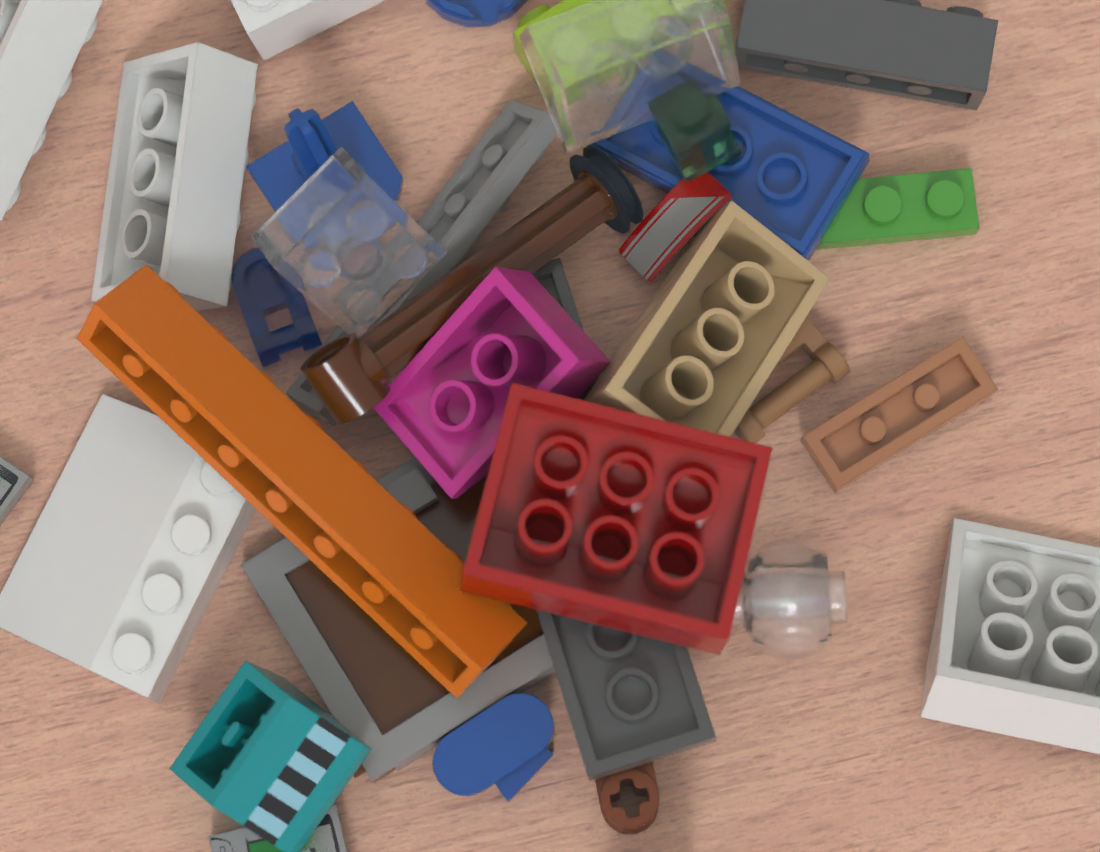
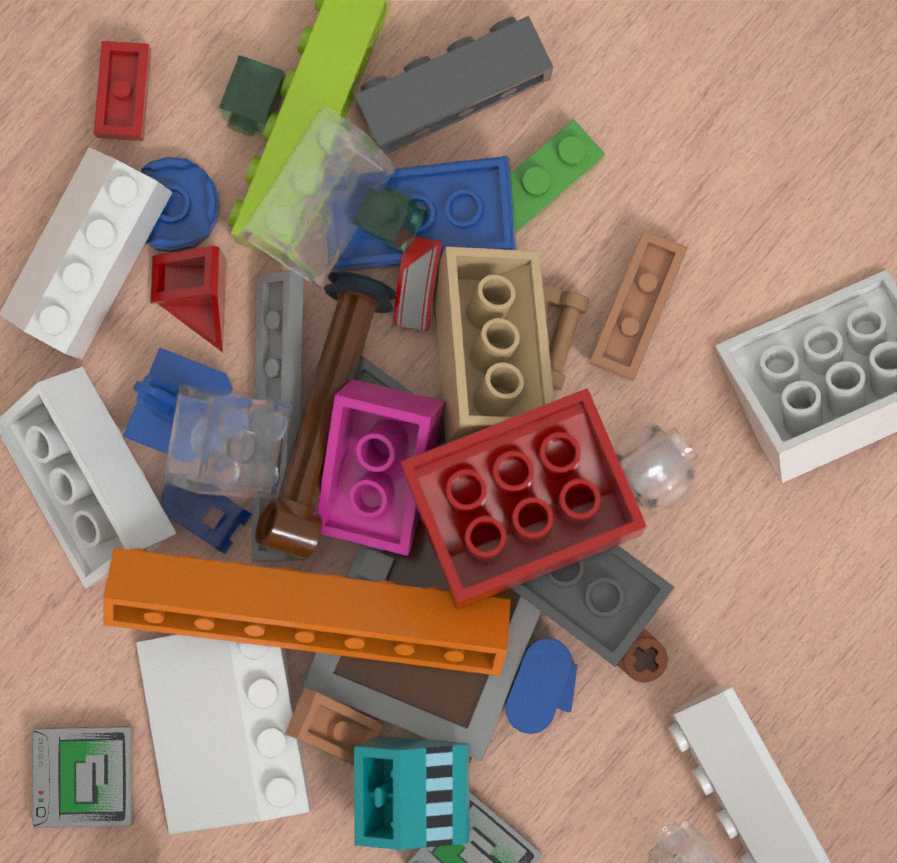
camera: 40 degrees left, 5 degrees up
none -> red slope [150,245,227,353]
none -> nougat plate [285,688,384,765]

